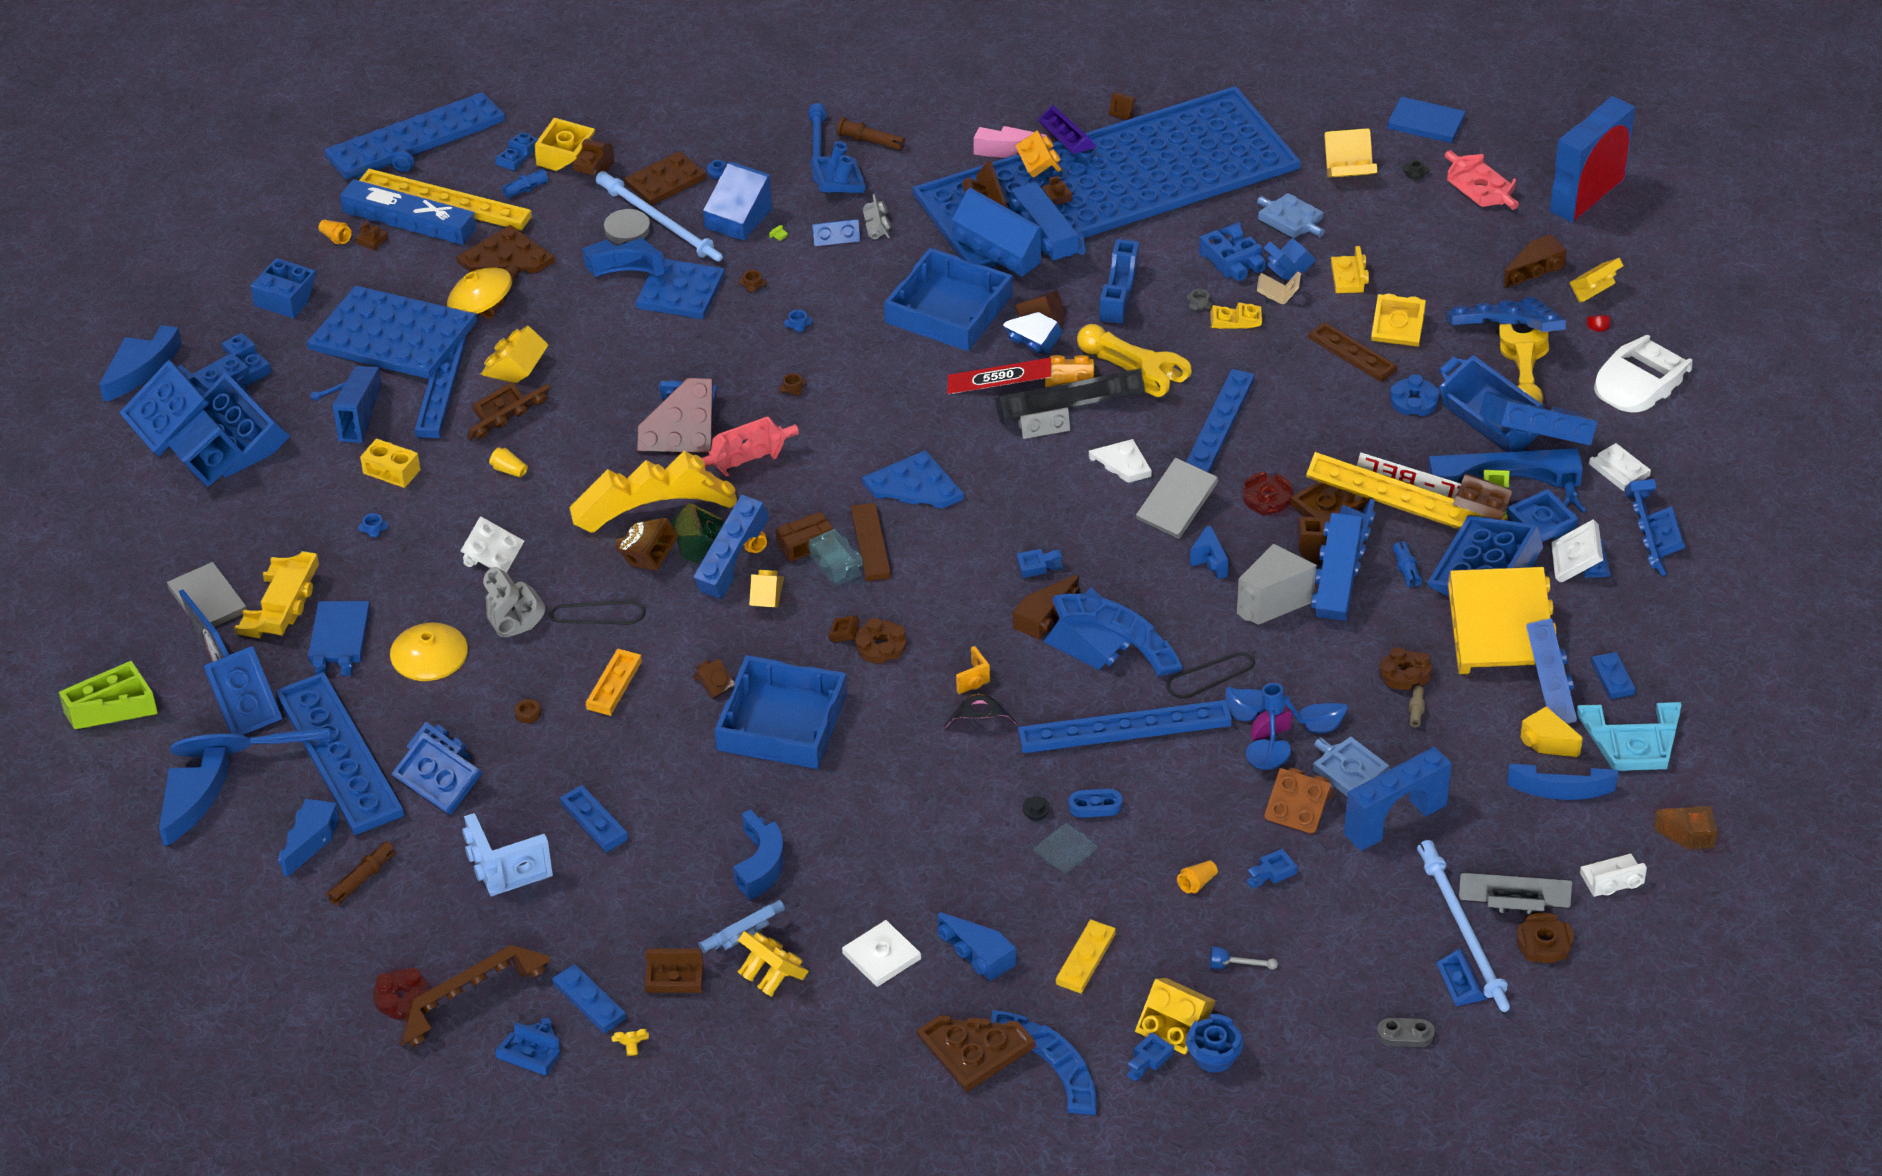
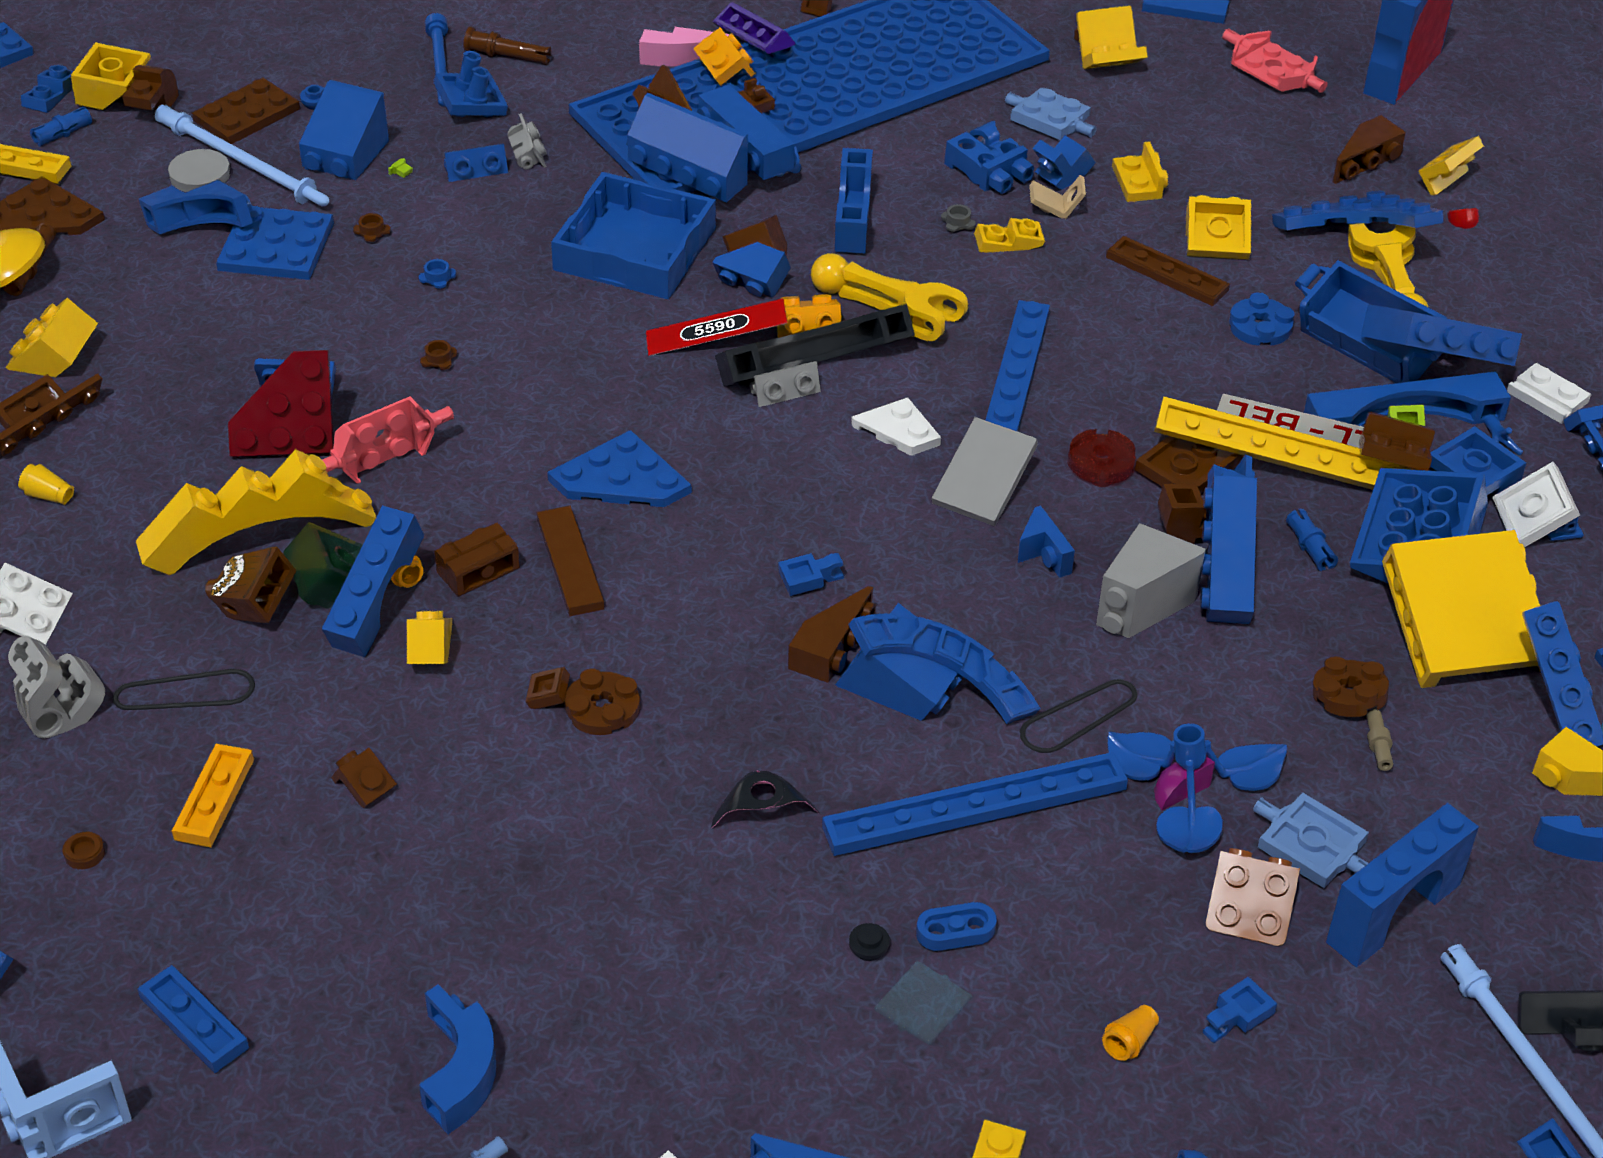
camera: 10 degrees left, 0 degrees up
blue tile [715,655,847,769] -> none
clear light blue brick [809,529,863,587] -> none
light orange bracket [956,646,990,694] -> none
pearl dark grey plate [1402,159,1430,180] -> none
white slope [1594,335,1692,412] -> none

